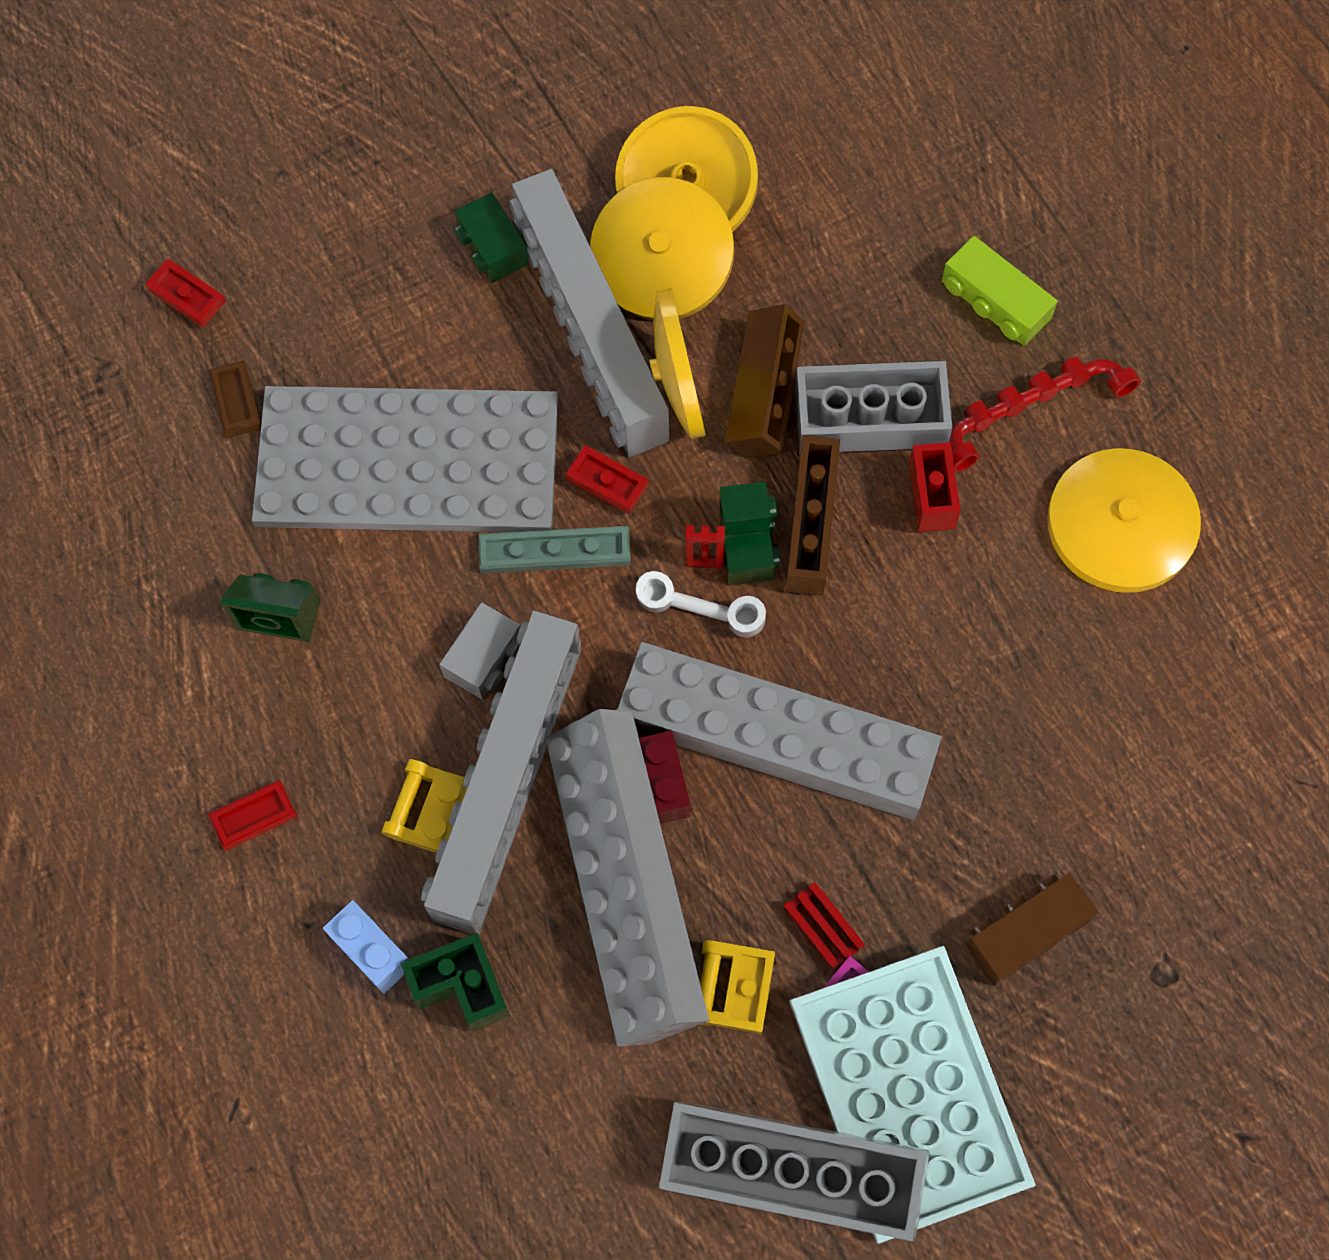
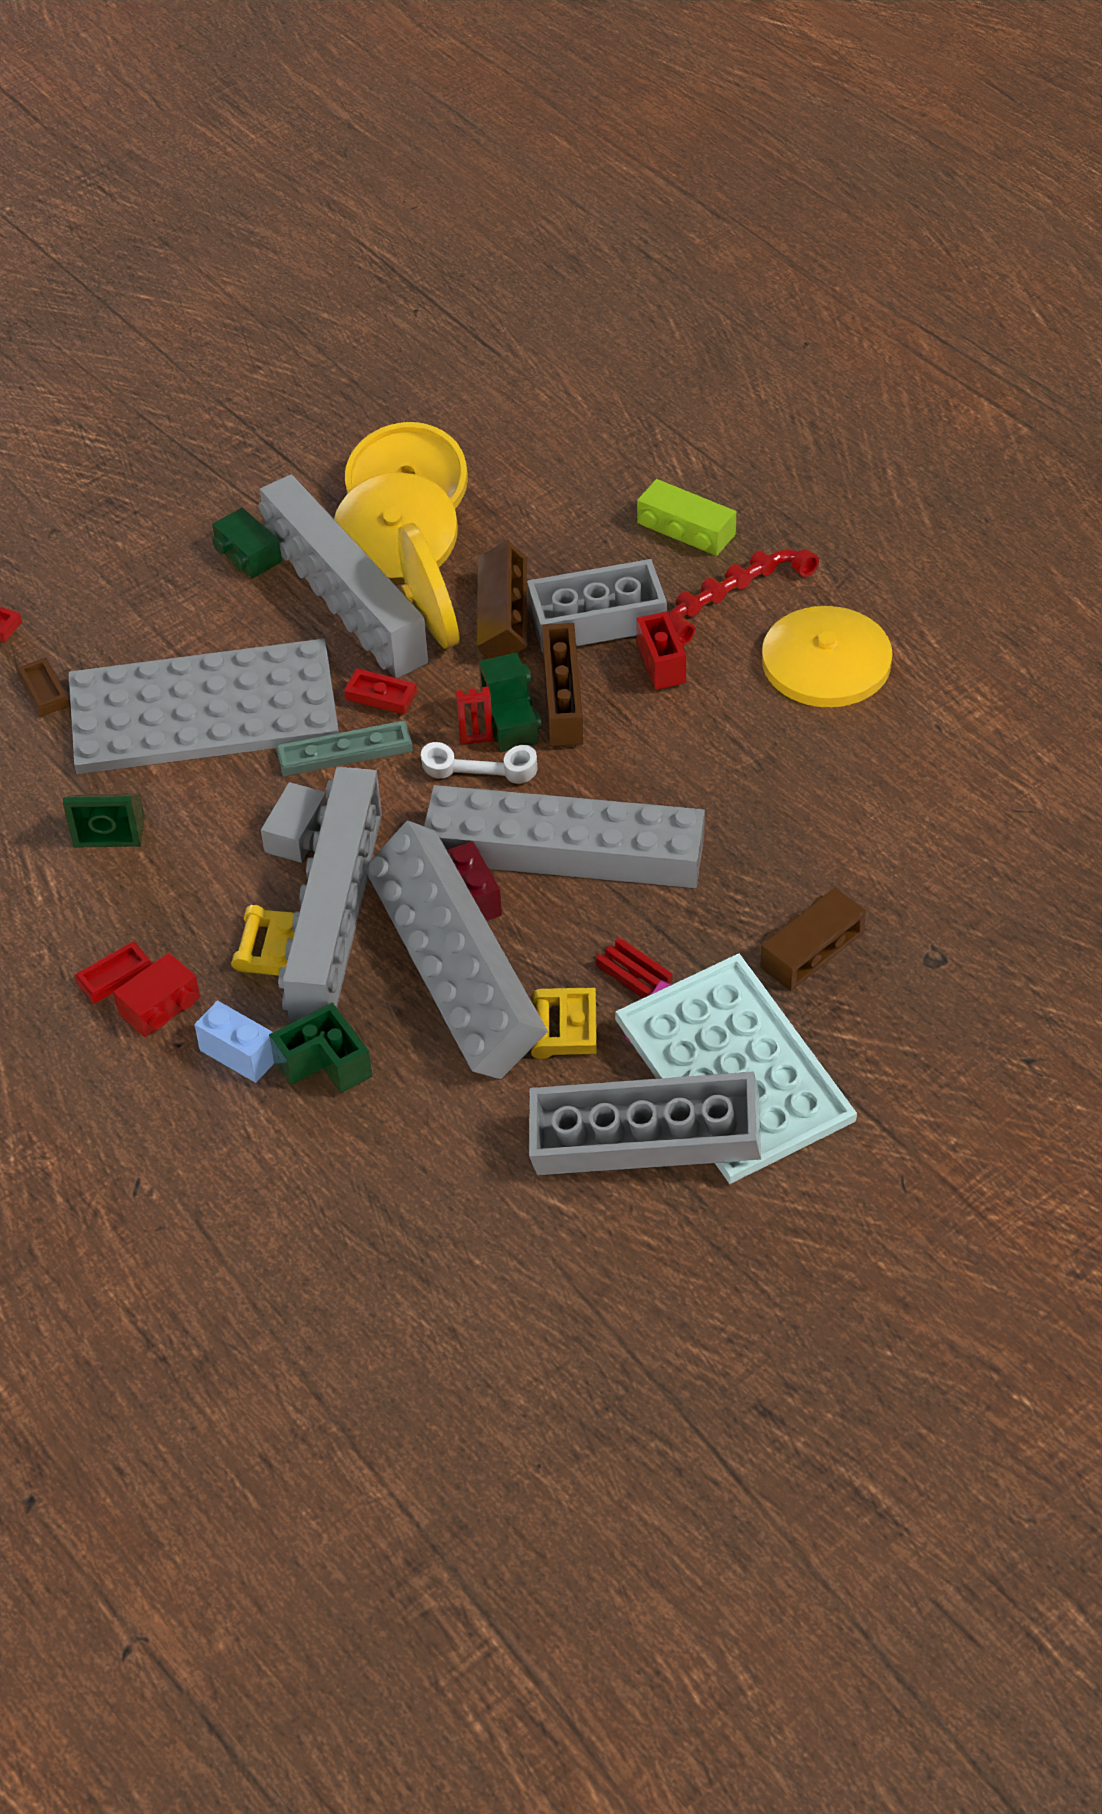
camera: 10 degrees left, 20 degrees down
none -> red brick [113,952,200,1037]

